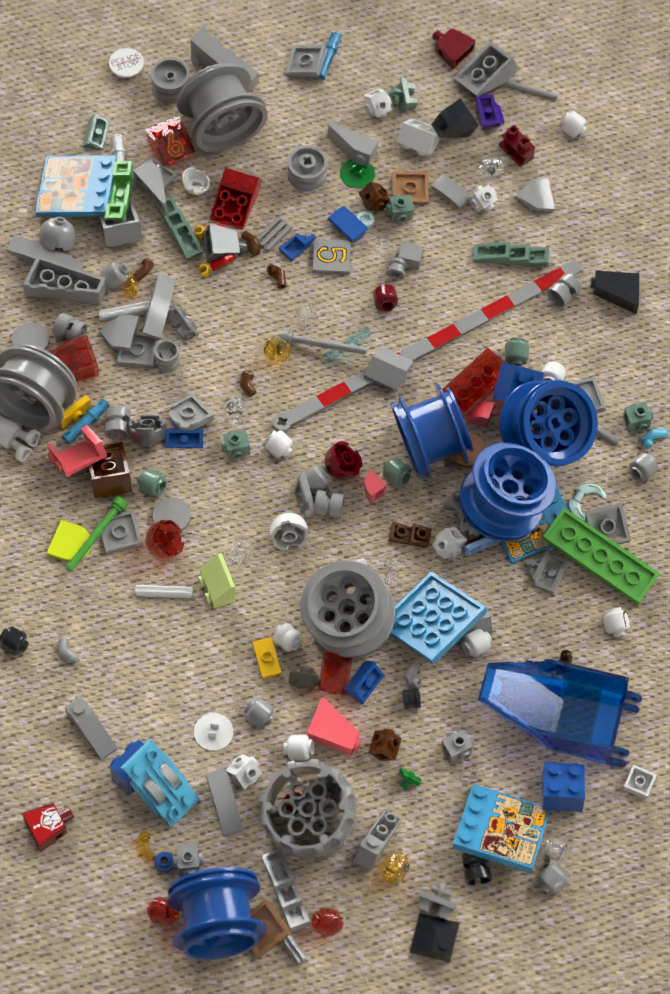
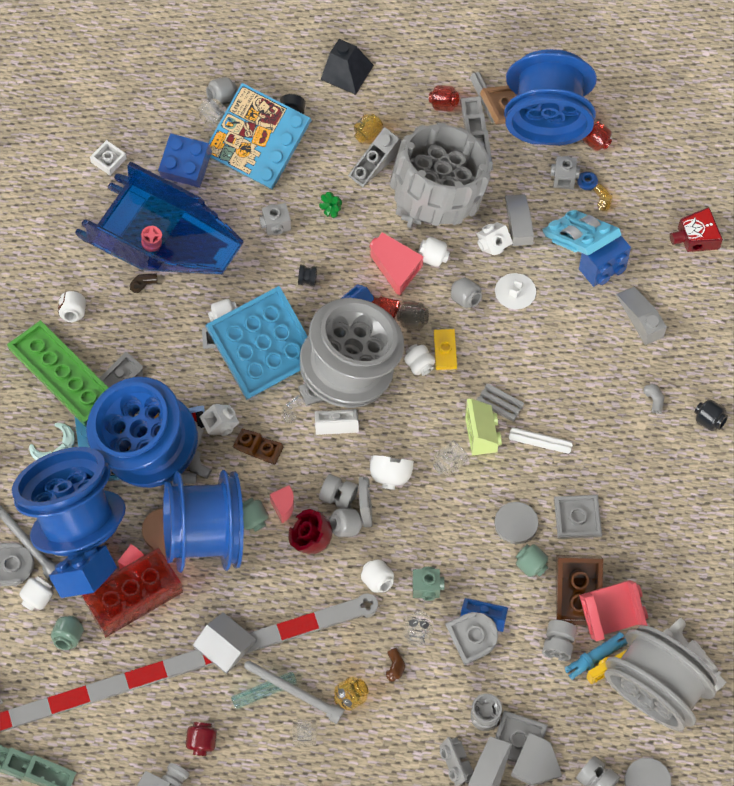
camera: 165 degrees left, 0 degrees up
neon yellow tile [47,520,91,562] -> none
clear red slope [49,335,99,383] -> none
bright green piece [66,496,128,572] -> none
flat silver cylinder [129,414,167,449] -> none
clear red cylinder [145,520,184,559] -> none
reddish brown brick [368,728,402,761] -> none
light grey arm [405,661,422,690] -> none
light grey hips [419,882,456,920] -> none
light grey slope [585,503,631,544] -> none
none -> coral wheel [141,226,162,252]
none -> light grey tile [477,384,524,422]

